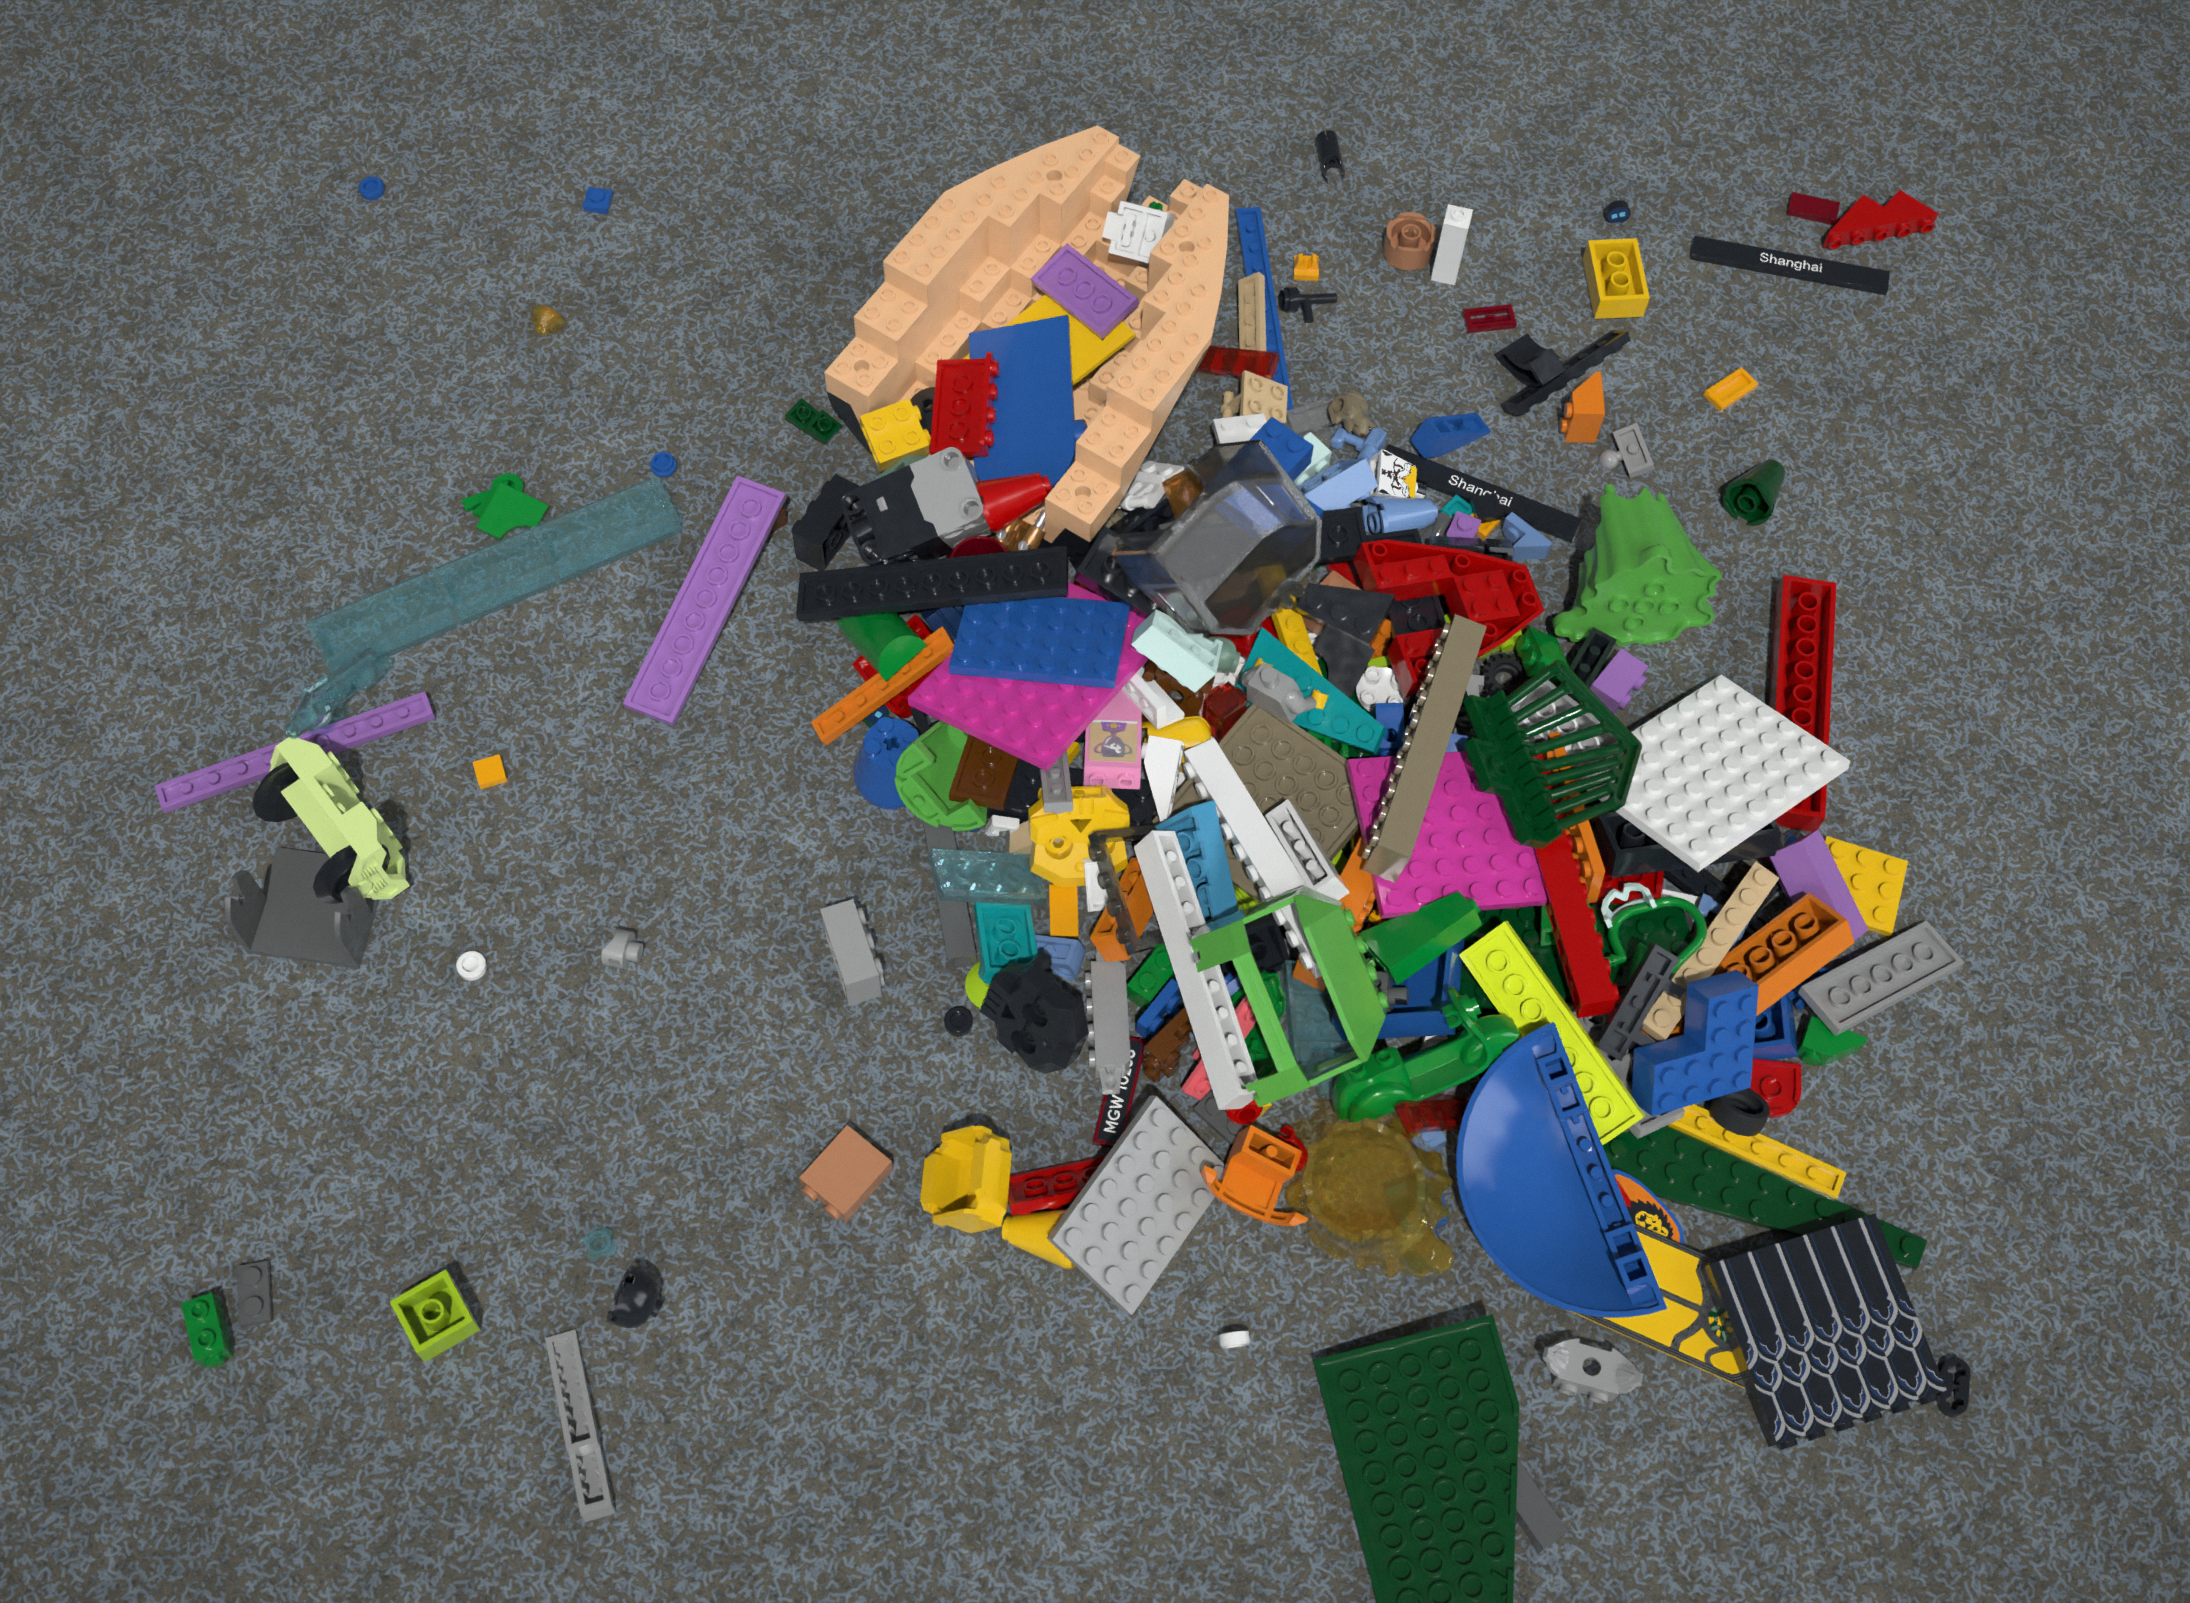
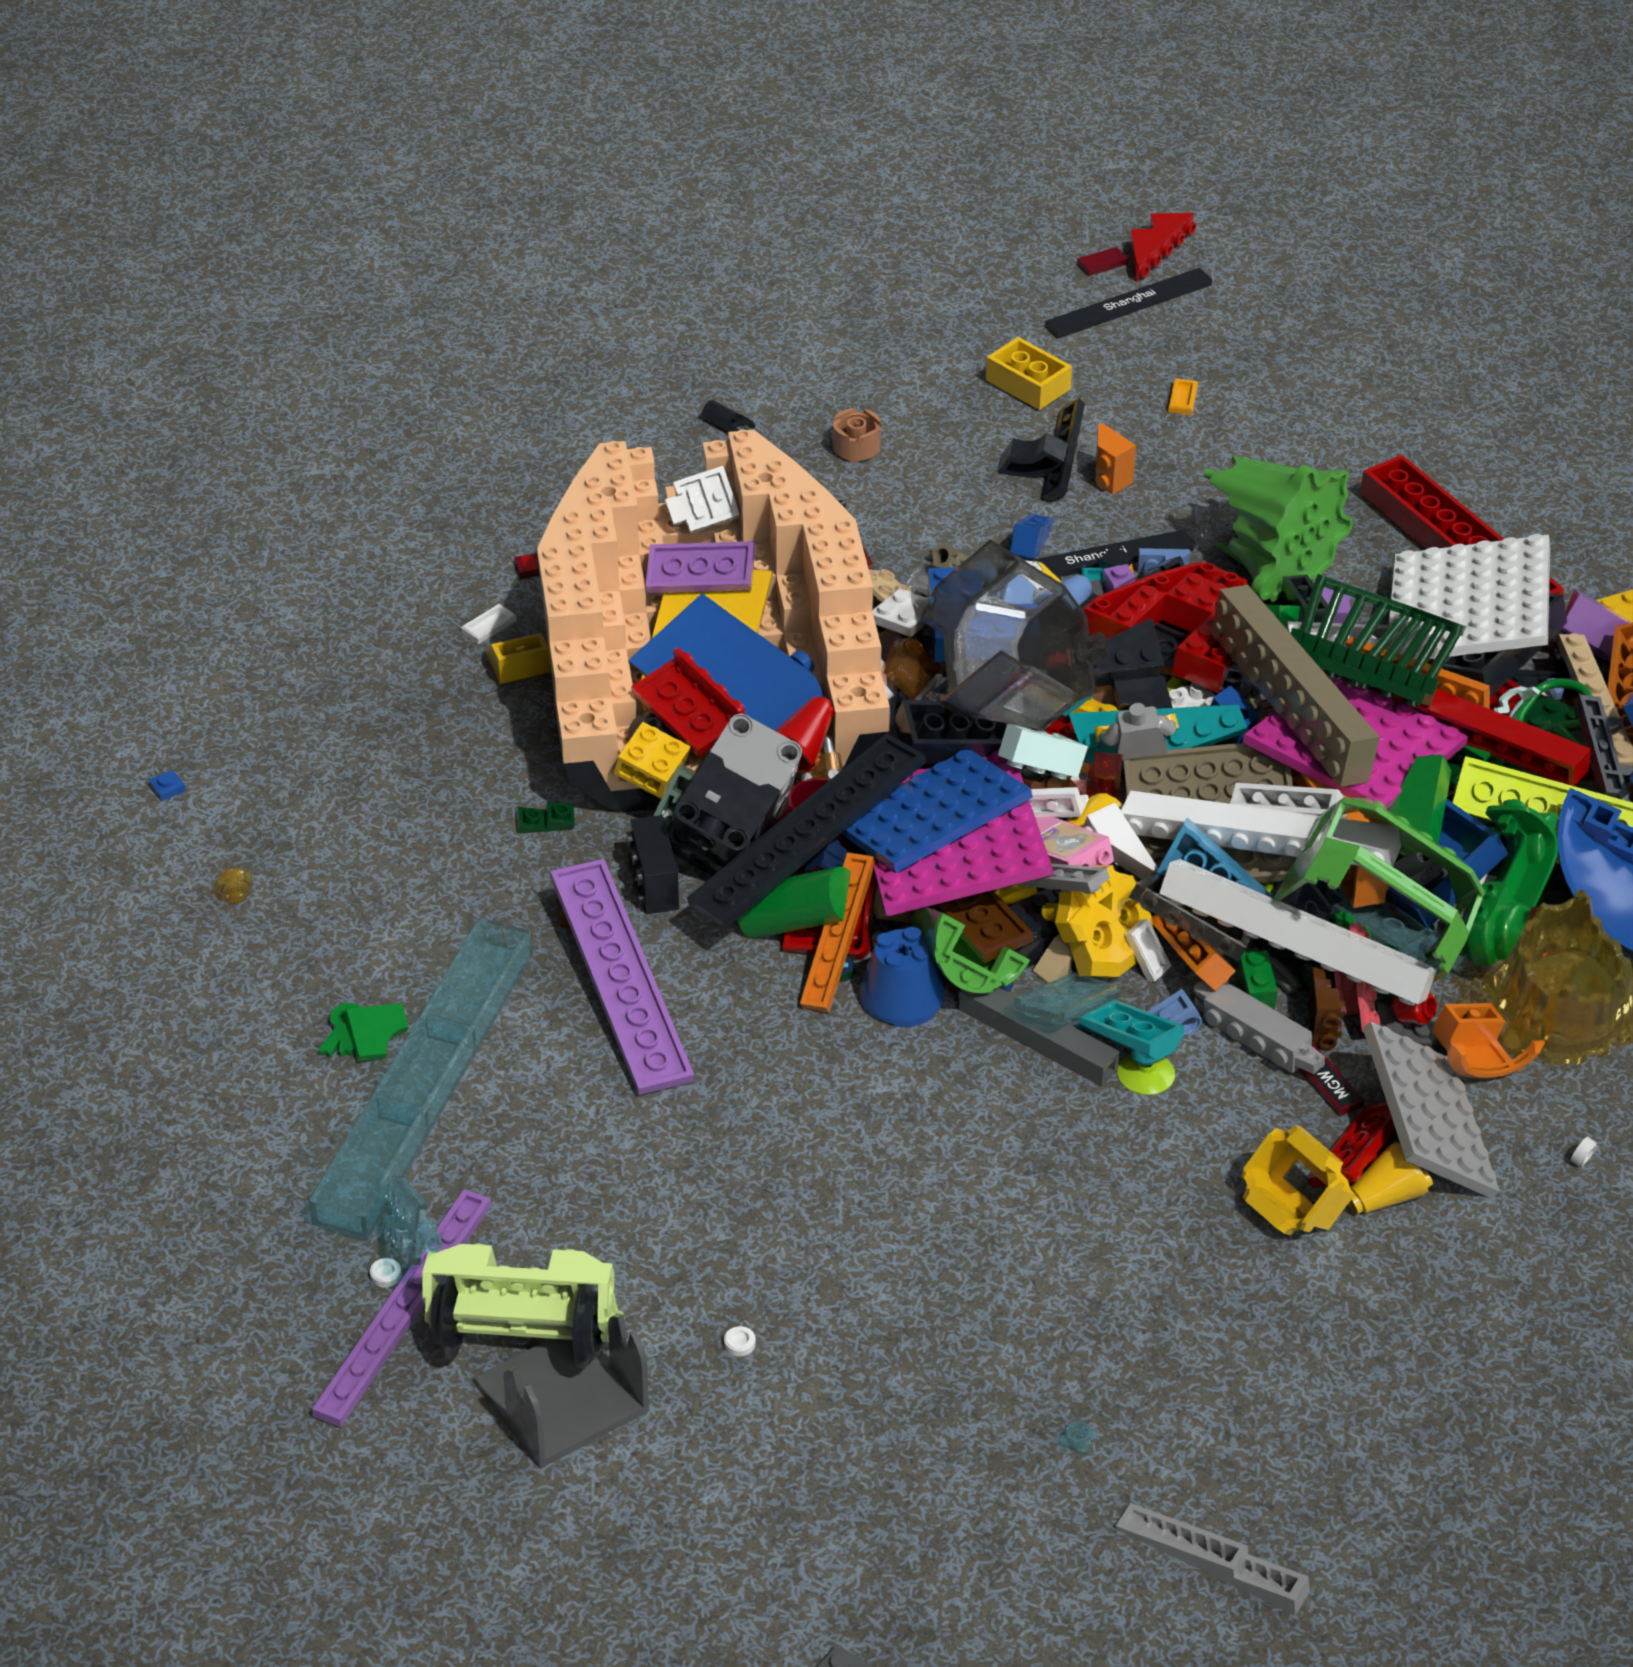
camera: 40 degrees left, 20 degrees down
lime brick [389,1269,480,1362] -> none
light orange tile [473,754,508,789] -> none
light grey piece [601,928,643,970] -> none
black cylinder [606,1265,663,1328] -> none
blue plate [650,452,677,477] -> none
nougat brick [799,1125,893,1223] -> none
light grey brick [820,899,885,1006] -> none
black tile [944,1007,973,1037] -> none
black brick [980,953,1089,1074] -> none
white tile [985,815,1020,836] -> none
light orange tile [1049,884,1079,939] -> none
blue plate [1136,979,1182,1039] -> none
white slope [1431,204,1473,285] -> none
dark red tile [1462,304,1517,334] -> none
light grey plate [1599,423,1655,479] -> none
tile [1605,200,1631,223] -> none
dark green cone [1723,459,1785,526] -> none

